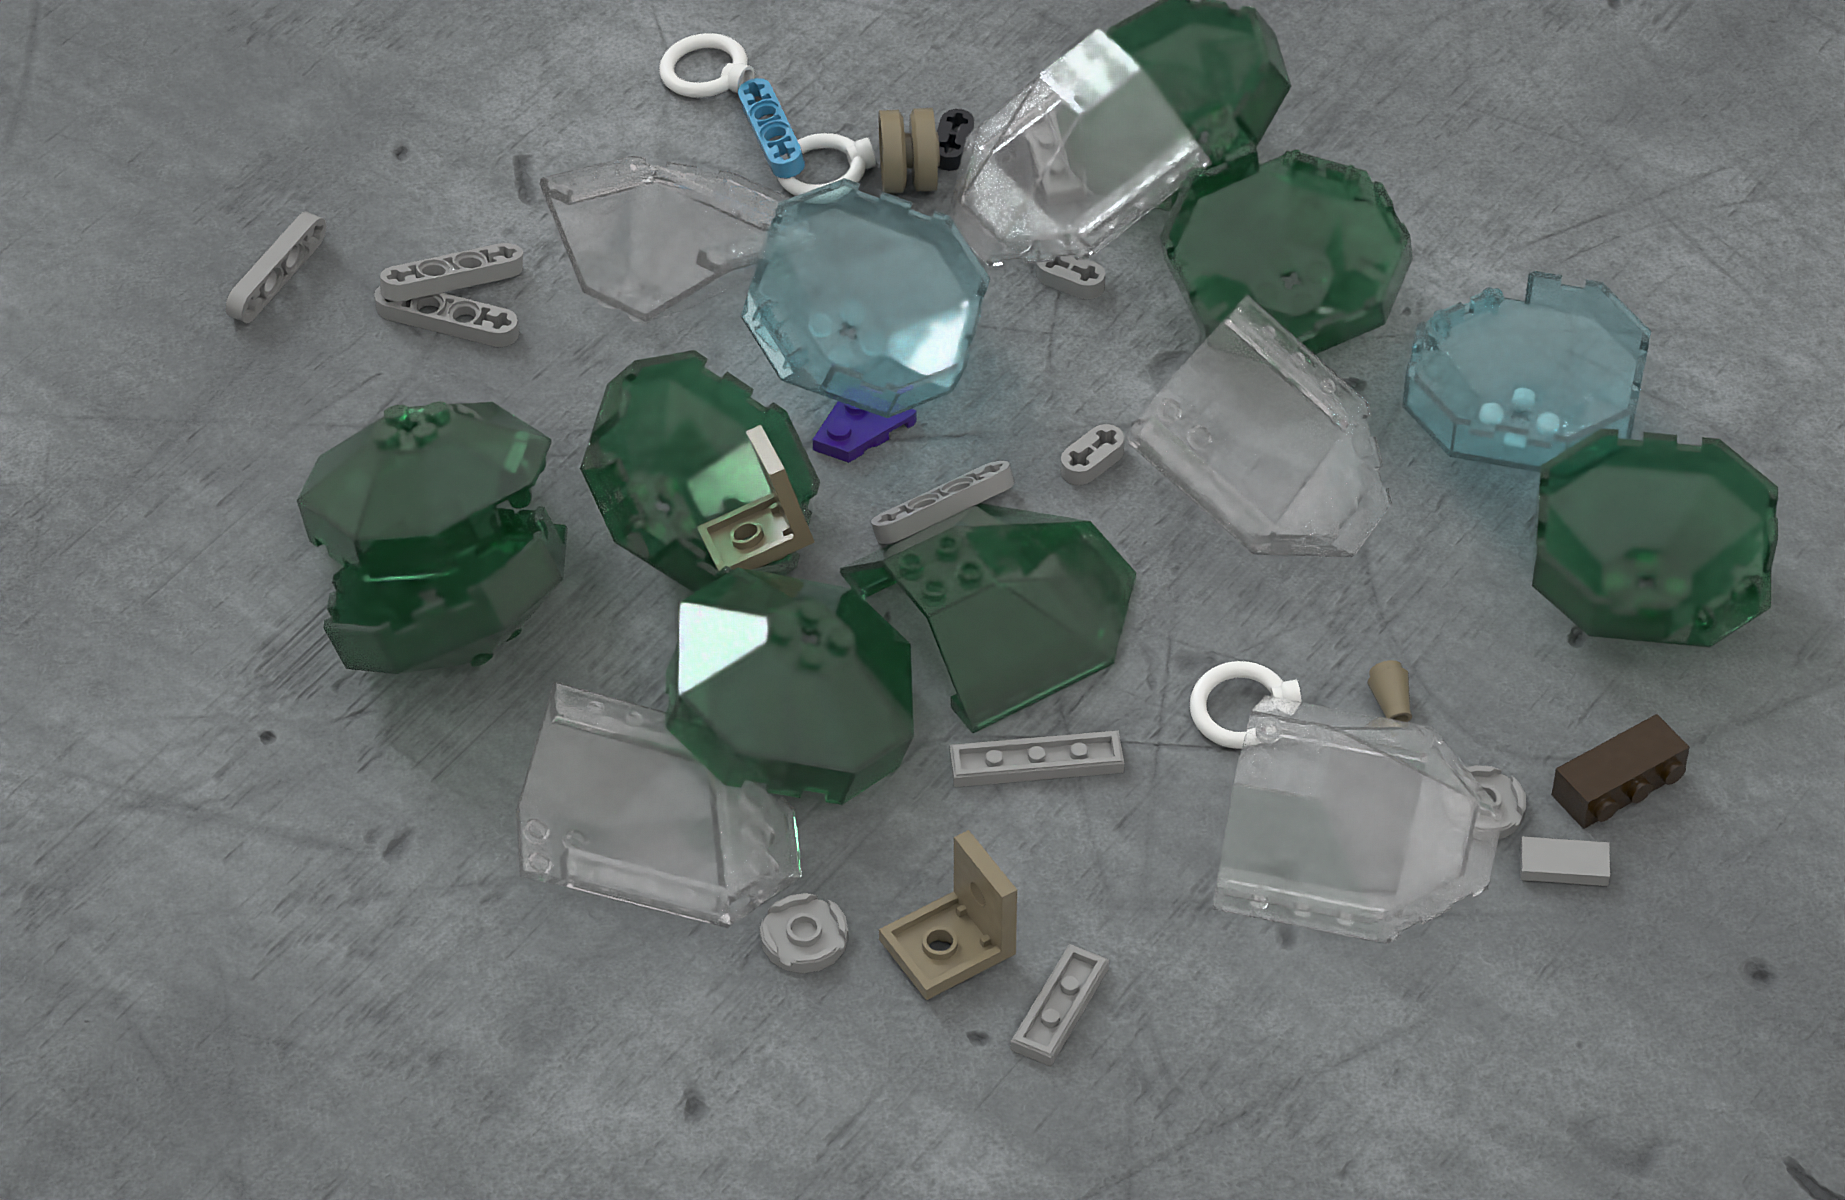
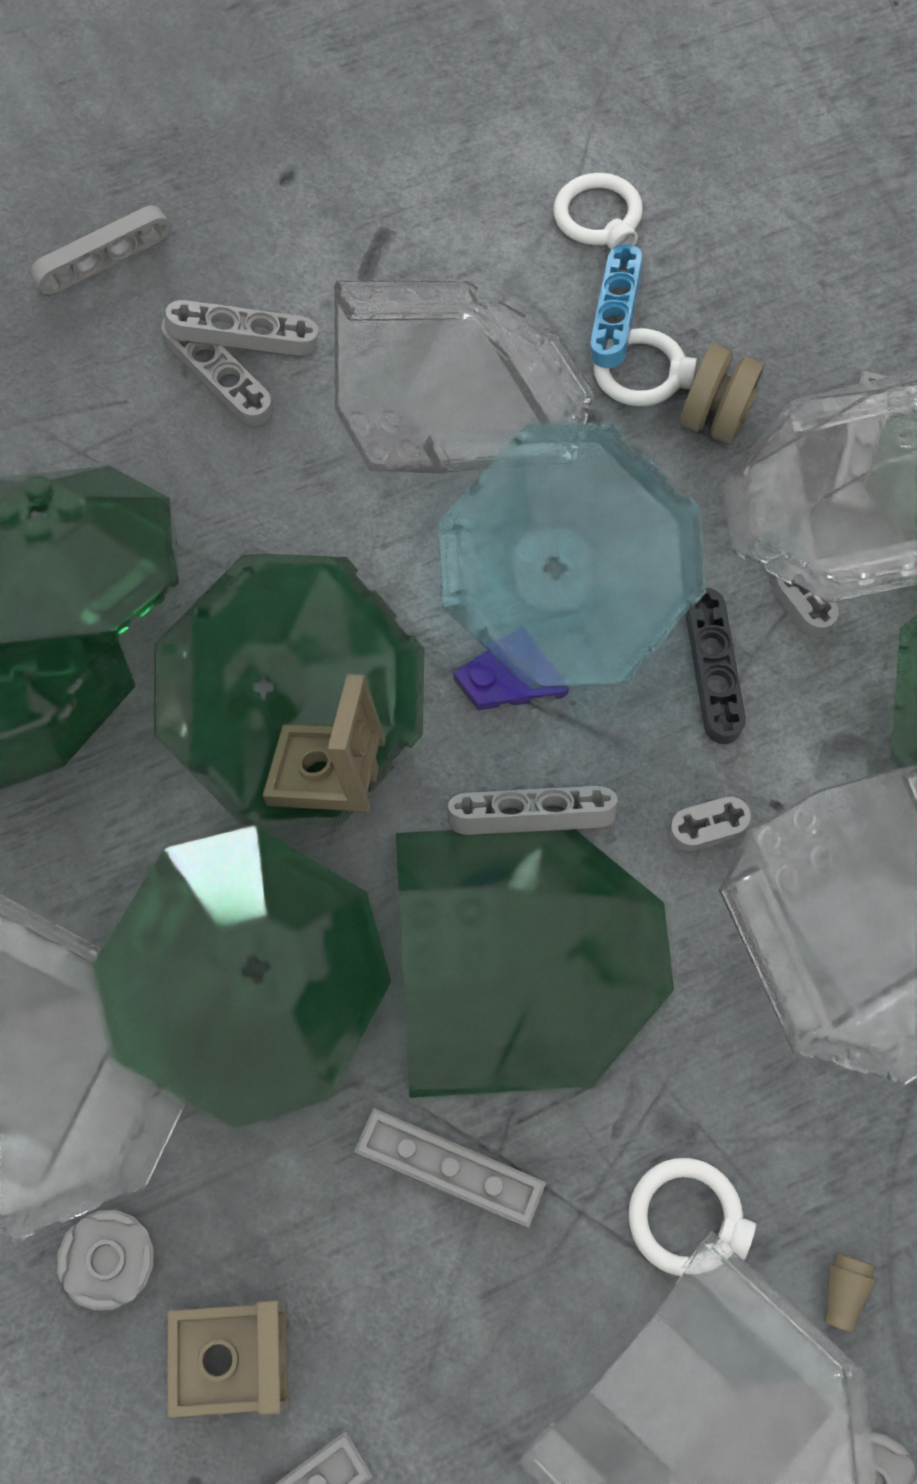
camera: 25 degrees right, 20 degrees up
black beam [937,109,974,171] -> none
none -> black beam [685,588,746,744]

